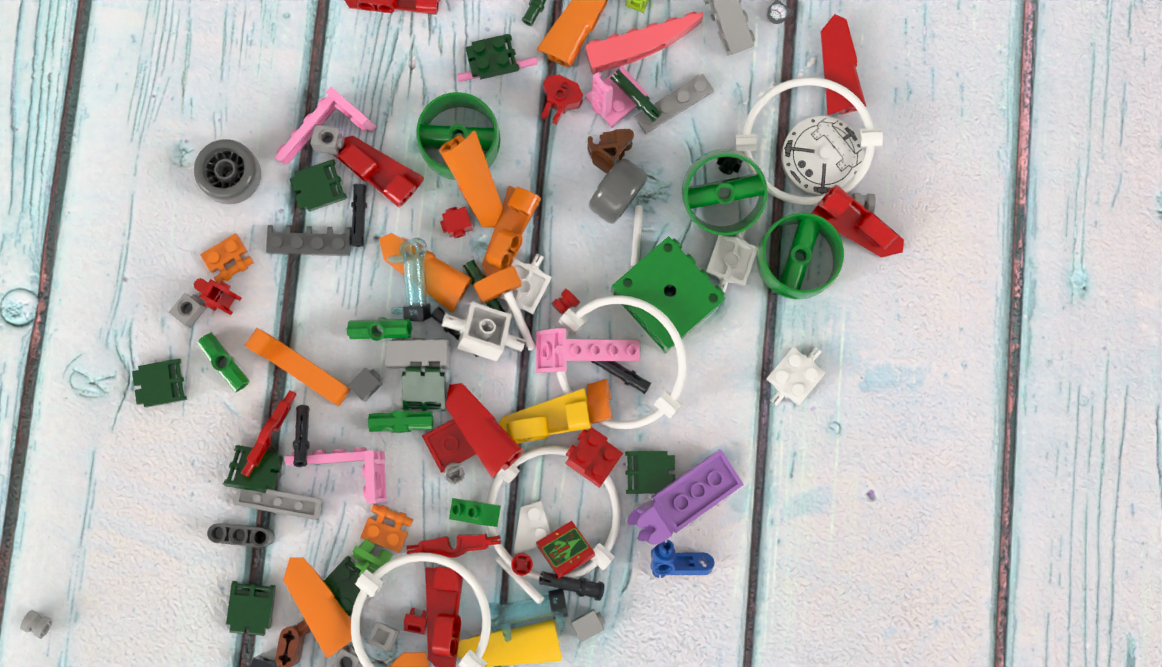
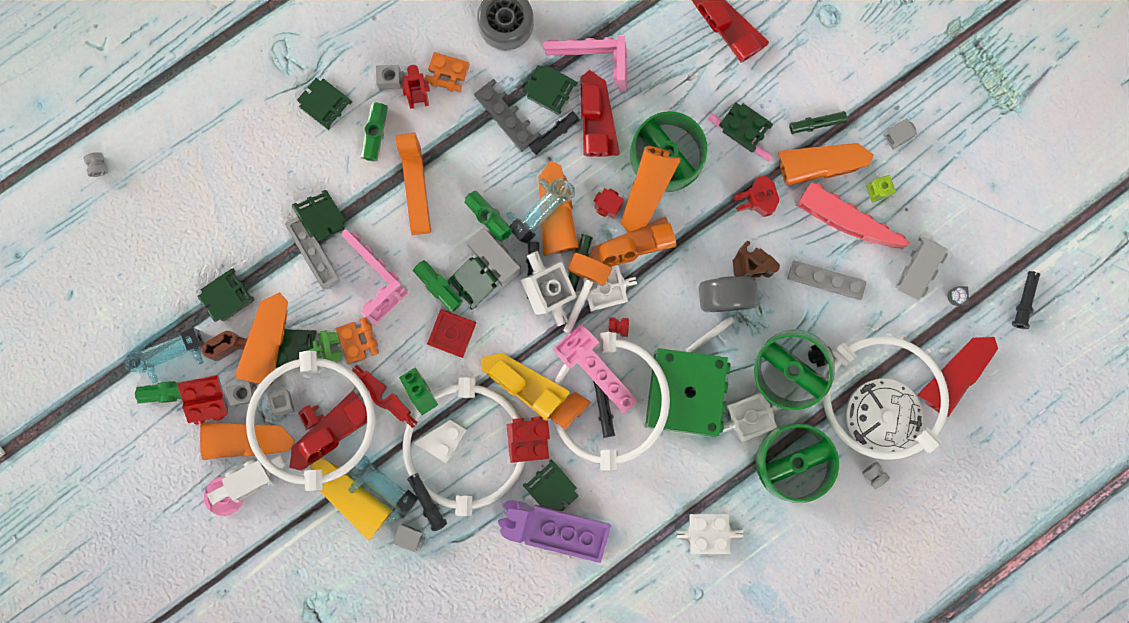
camera: 45 degrees right, 0 degrees up
dark grey beam [207,523,274,547] -> none
red piece [241,390,297,477] -> none
black pin [292,405,310,467] -> none
light grey brick [310,125,344,155] -> none
dark grey brick [347,368,383,402] -> none
light grey bush [444,463,465,484] -> none
red panel [445,383,523,478] -> none
white bar [496,556,544,604] -> none
red wheel [511,553,533,576] -> none
tile [536,521,595,578] -> none
bright pink bracket [585,65,649,128] -> none
dark green pin [610,69,662,122] -> none
blue piece [650,540,715,578] -> none
red panel [811,185,904,258] -> none

